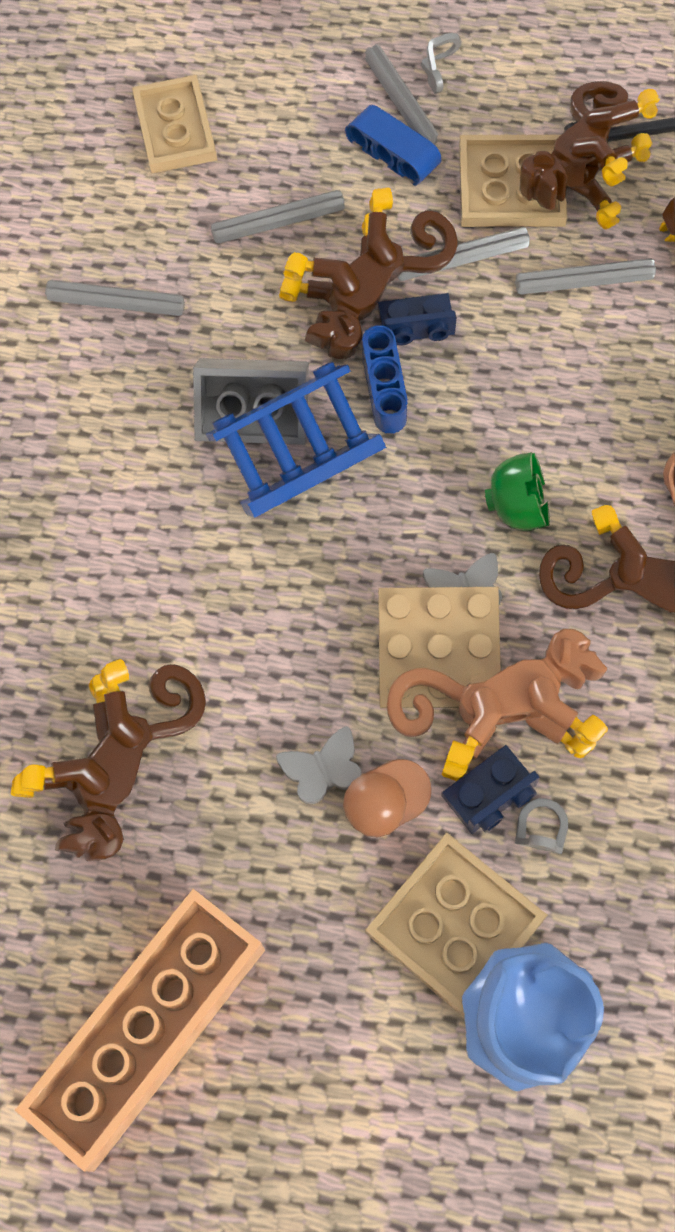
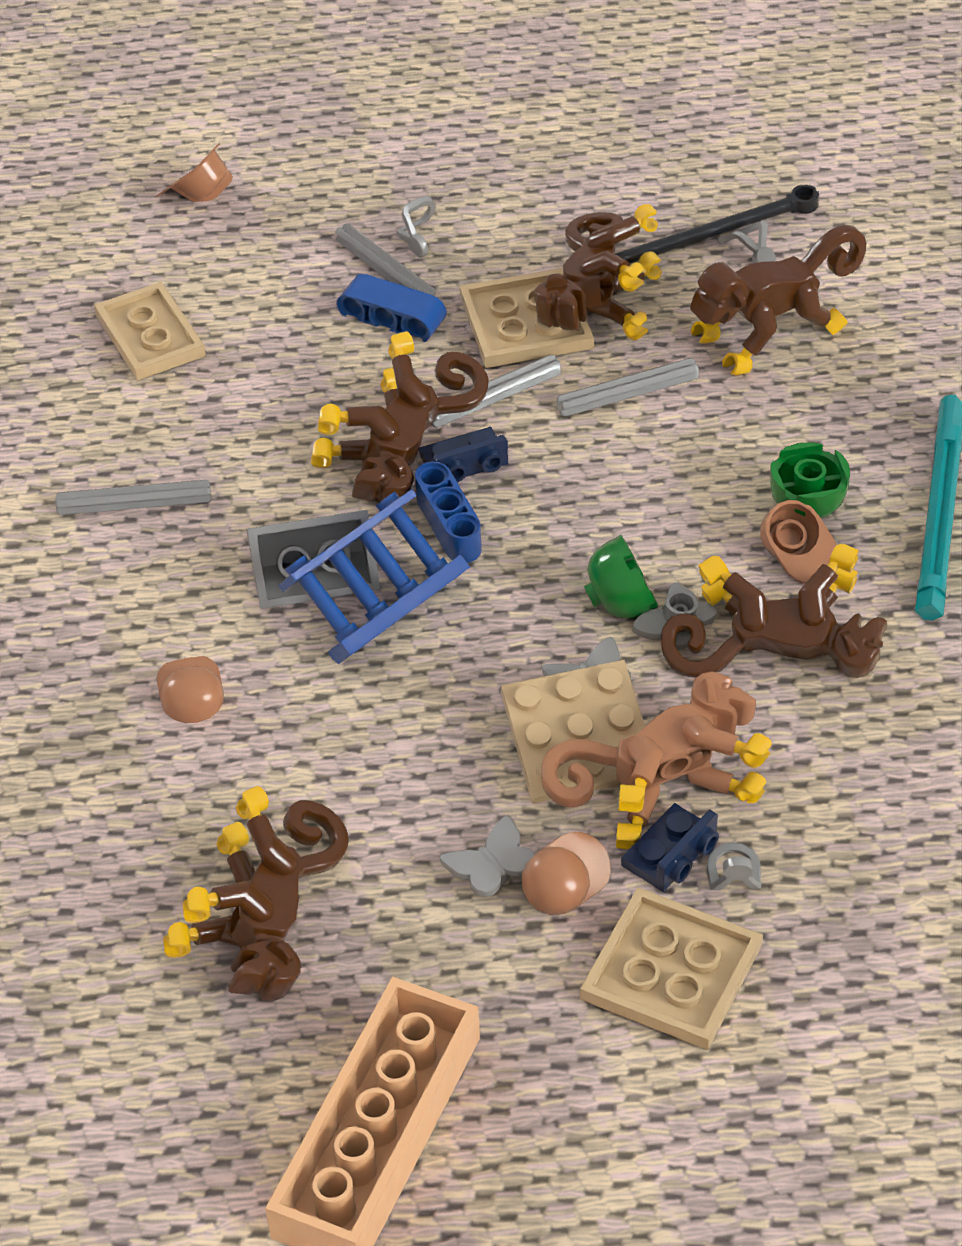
camera: 15 degrees left, 20 degrees down
light grey axle [211,190,345,244] -> none
medium blue piece [462,943,604,1091] -> none
none -> nougat cap [157,656,224,723]
none -> light grey animal [633,582,717,650]

